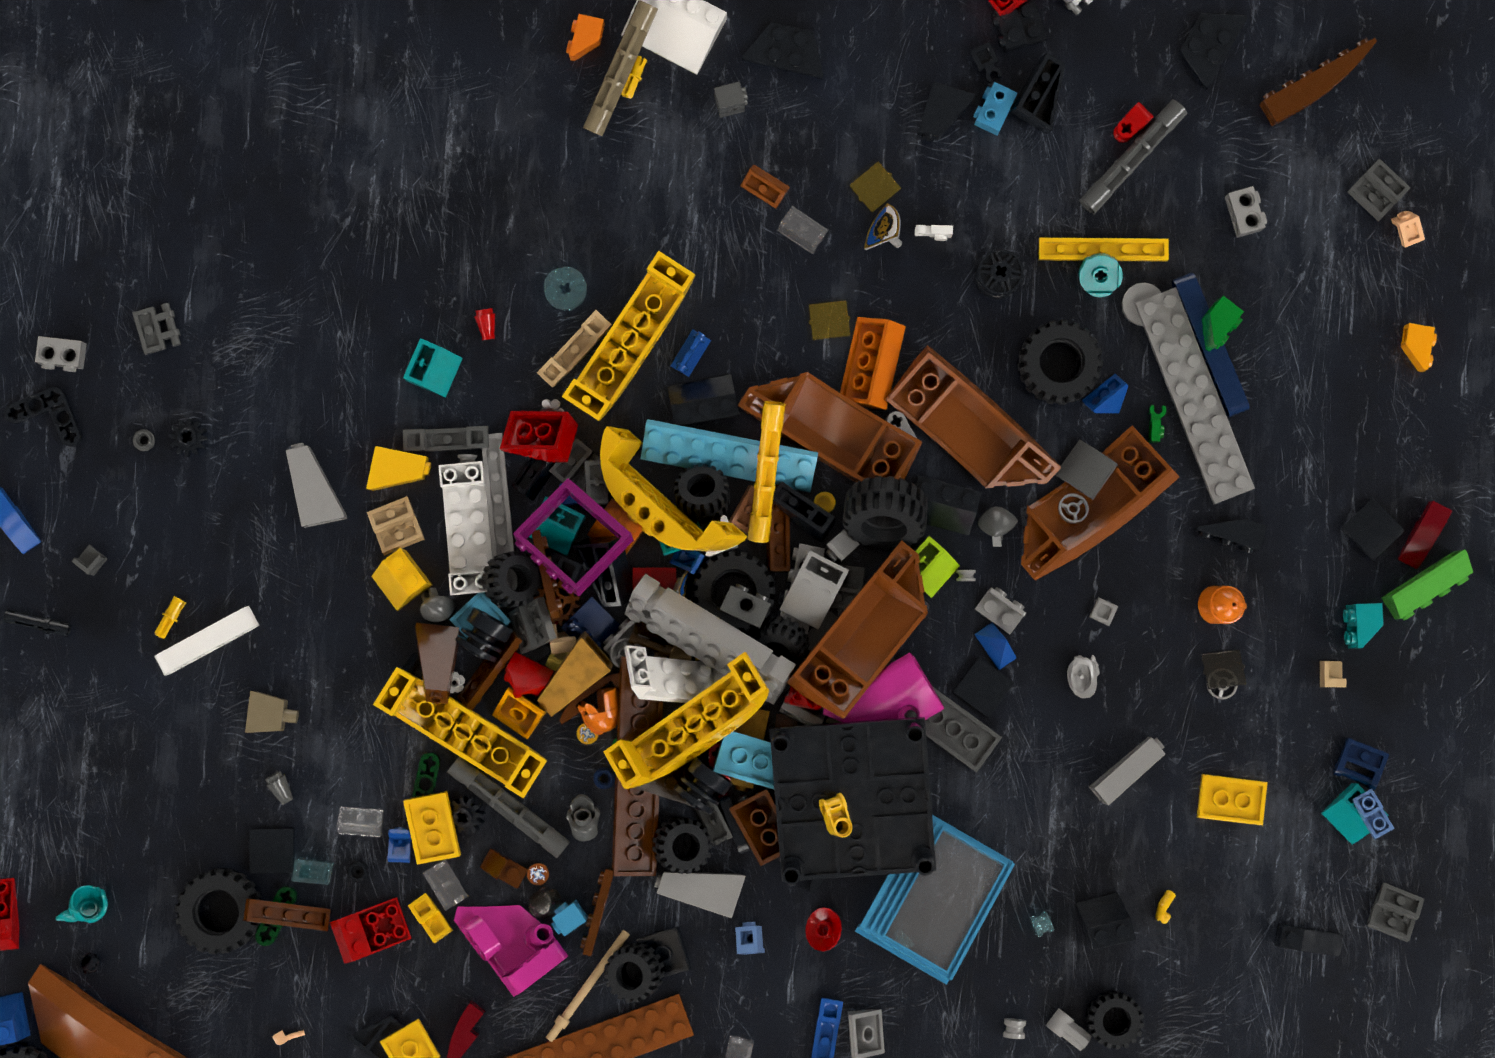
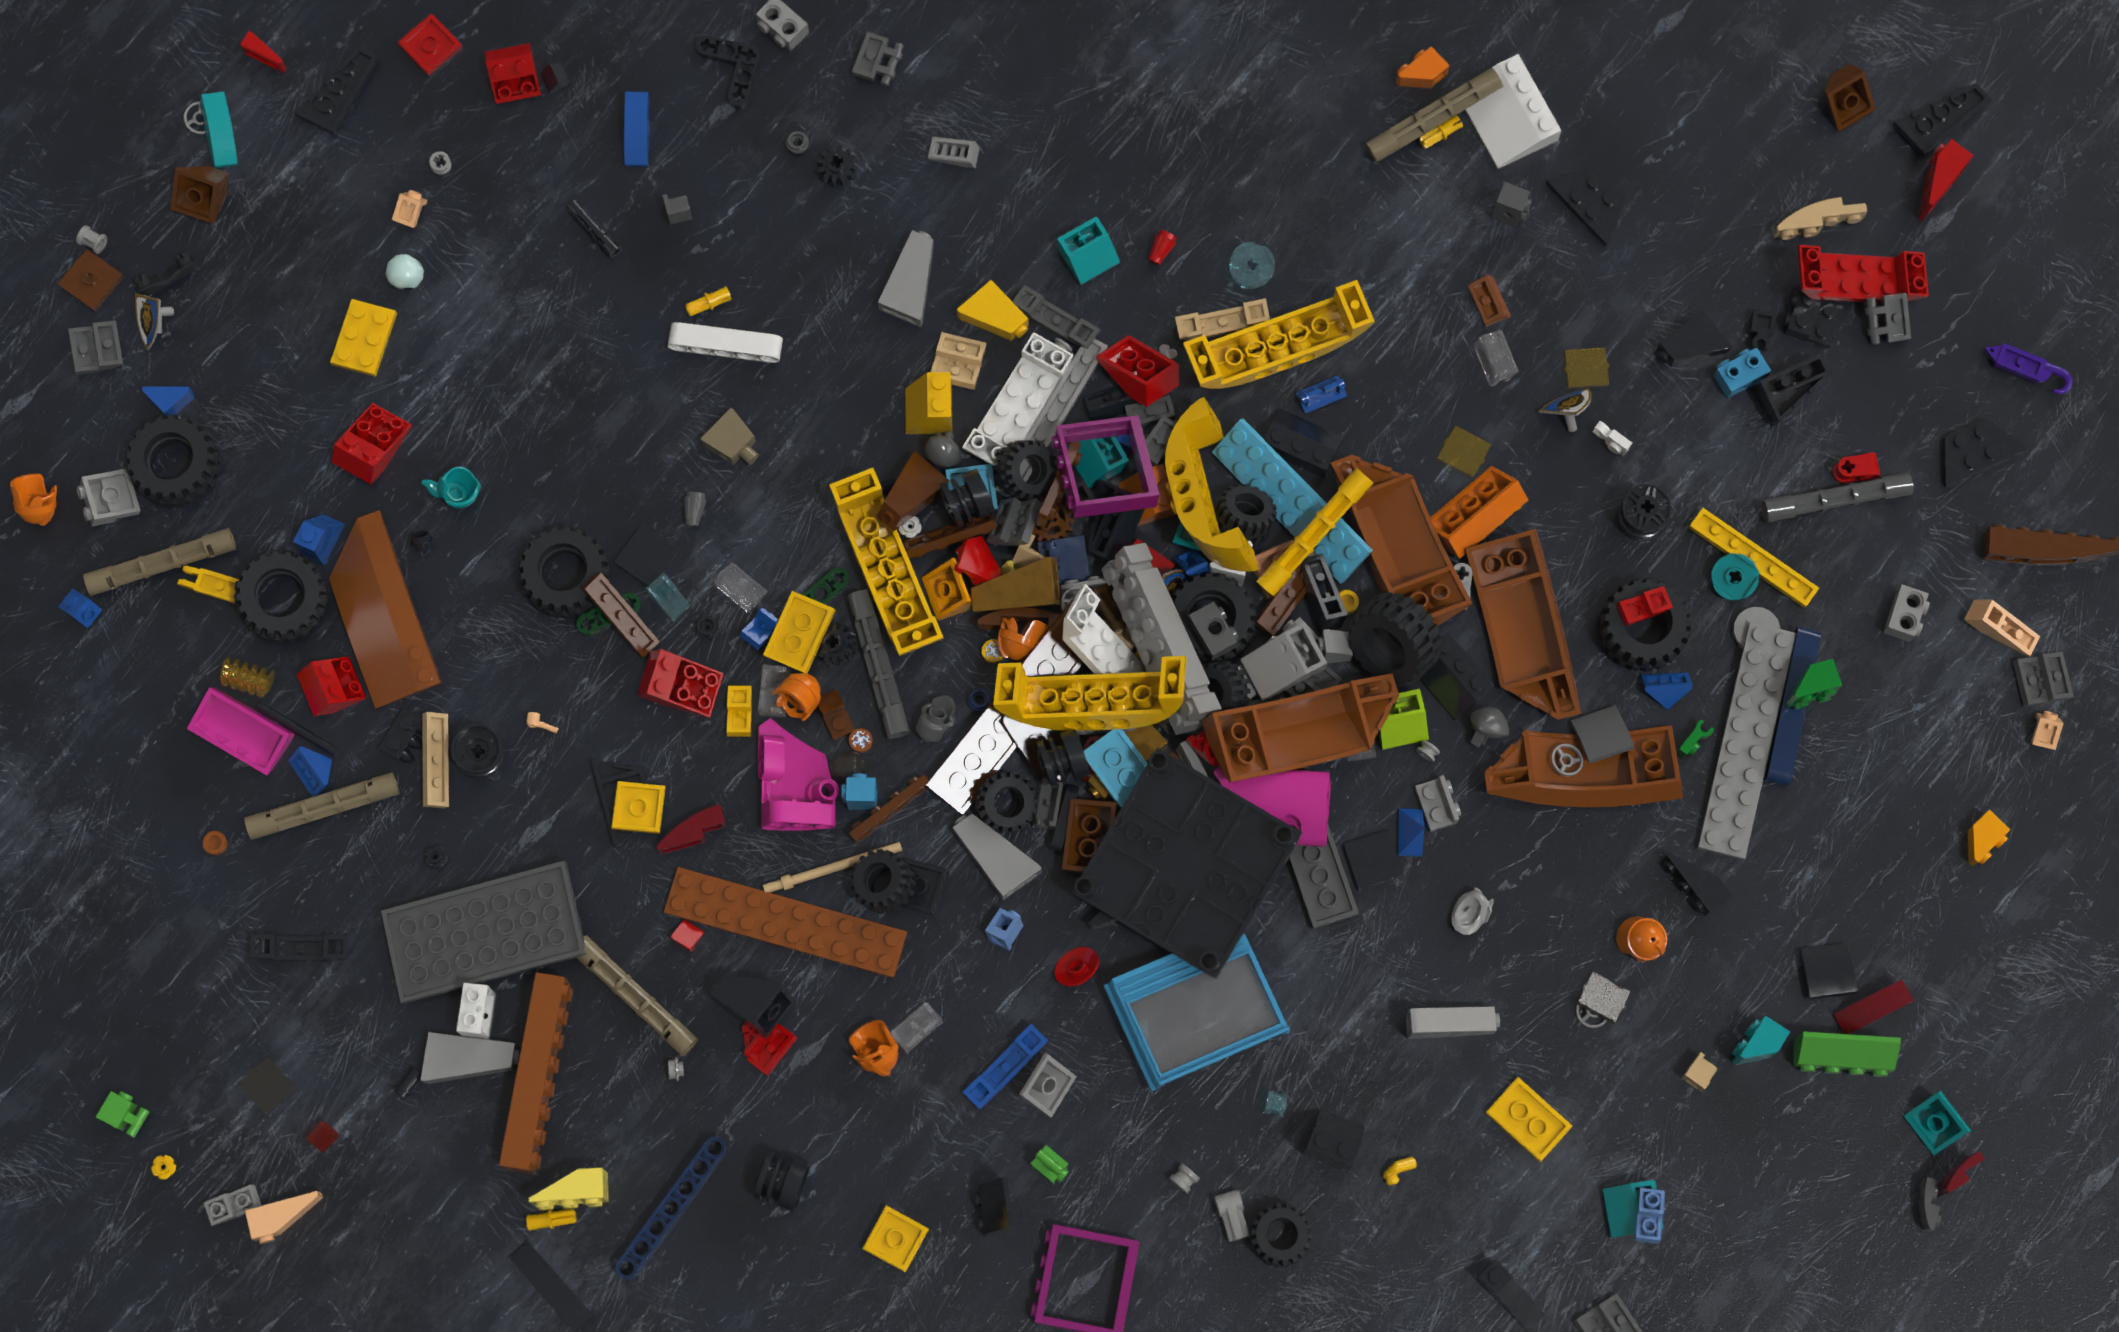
camera: 40 degrees right, 10 degrees down
yellow piece [819,793,852,838] -> none
light grey tile [1089,597,1118,626] -> none
dark blue plate [1333,738,1389,790] -> none
none -> orange helmet [772,673,821,721]
none -> light grey slope [928,137,979,168]
none -> red slope [1616,586,1673,626]
none -> light nougat slope [1964,600,2040,656]

